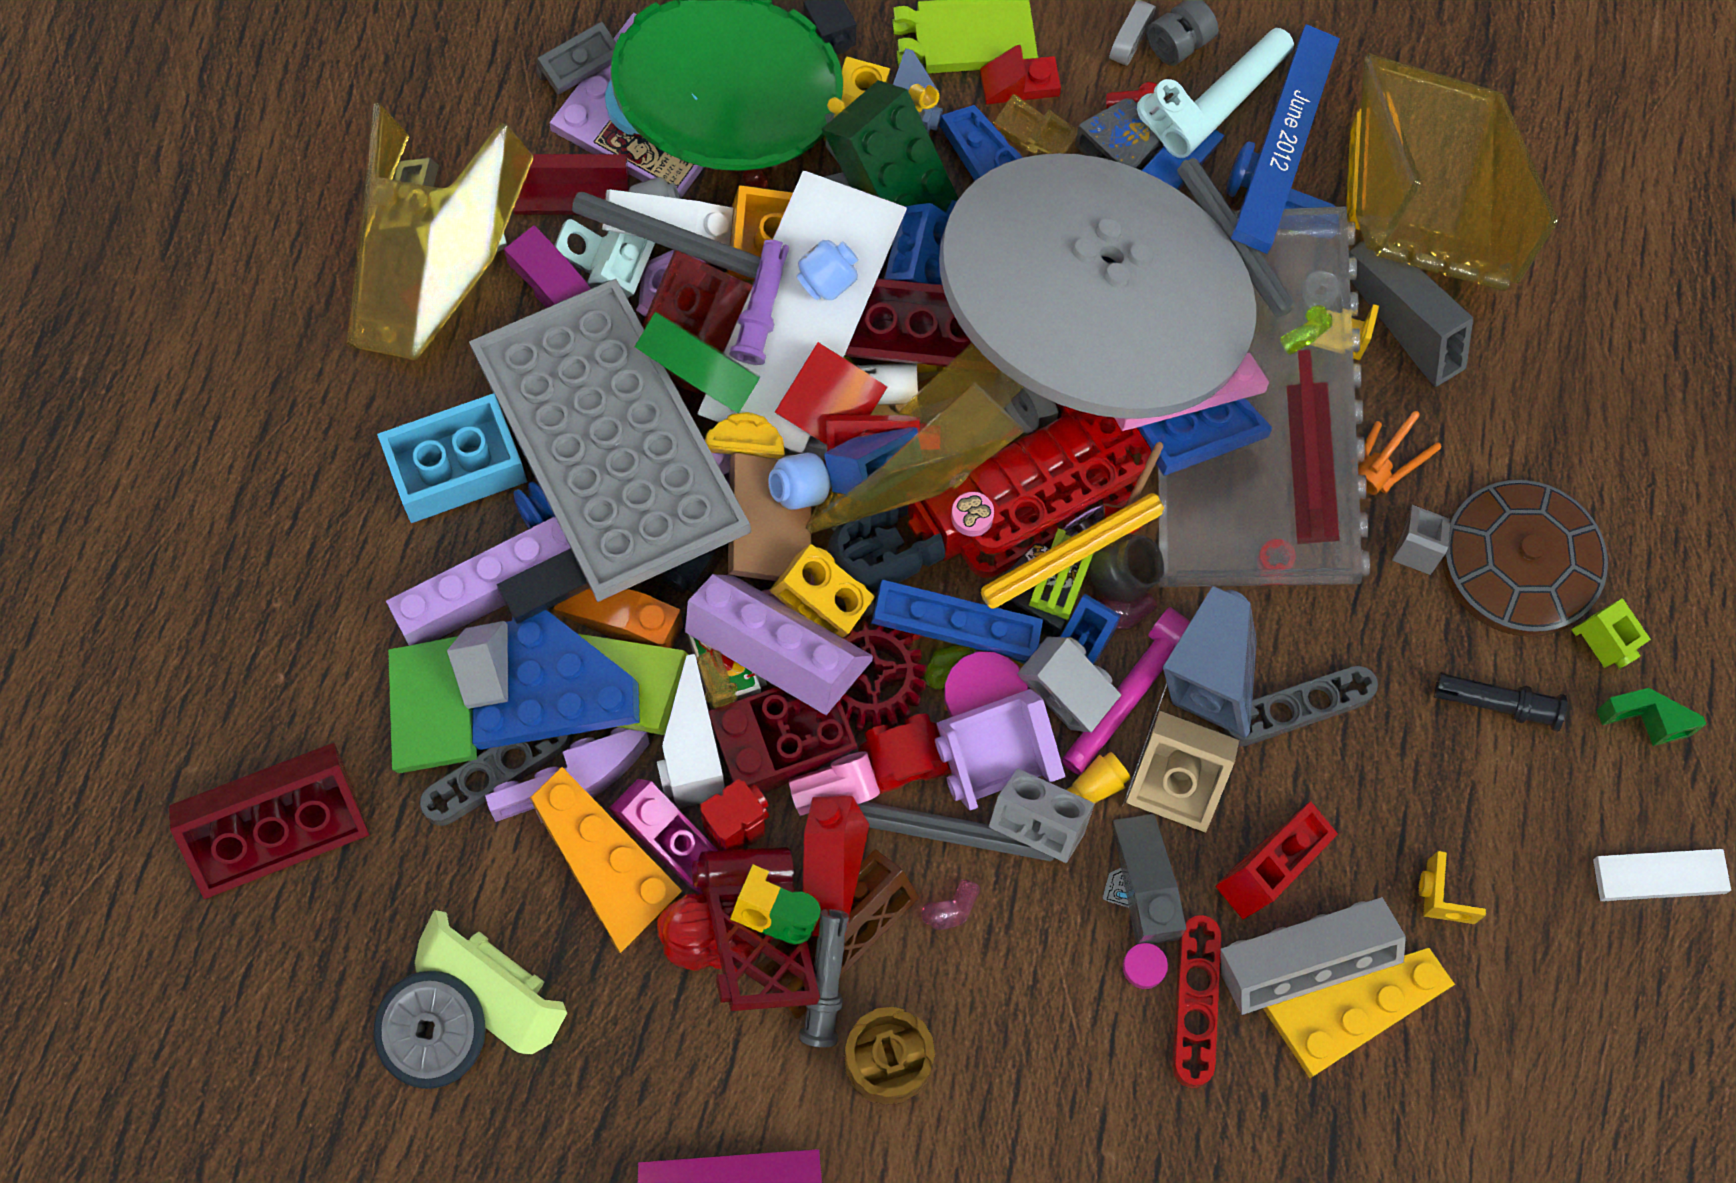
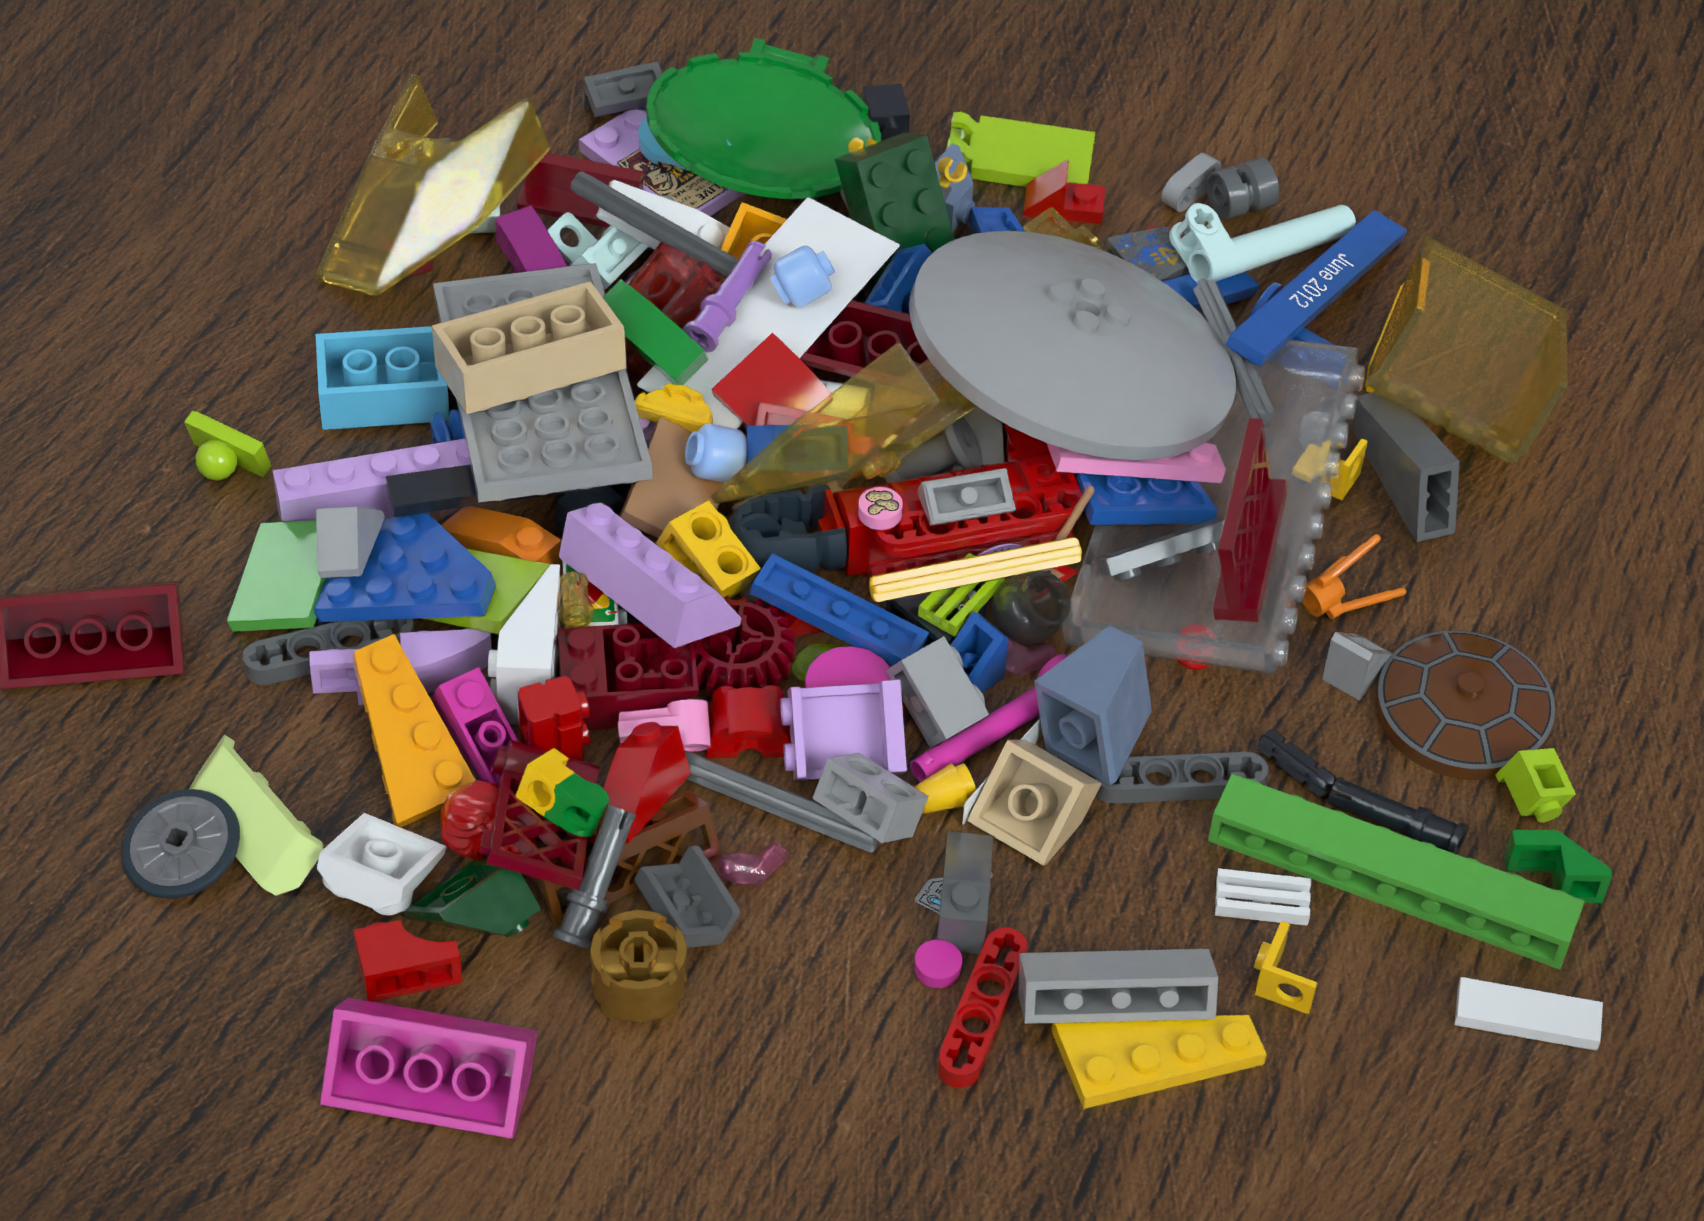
camera: 15 degrees right, 20 degrees down
red slope [1215,801,1338,920] -> none
clear neon green arm [1280,305,1333,356] -> none
none -> lime tile [184,411,271,481]
none -> white slope [317,813,446,915]
none -> red arch [354,920,462,1002]
none -> dark green slope [401,860,541,937]
none -> tan brick [432,281,626,414]
none -> dark grey bracket [634,845,740,948]
none -> light grey slope [917,468,1016,526]
none -> plate [1096,517,1225,581]
none -> bright green brick [1208,774,1585,969]
none -> white tile [1215,868,1311,926]
none -> black axle [1257,729,1337,798]

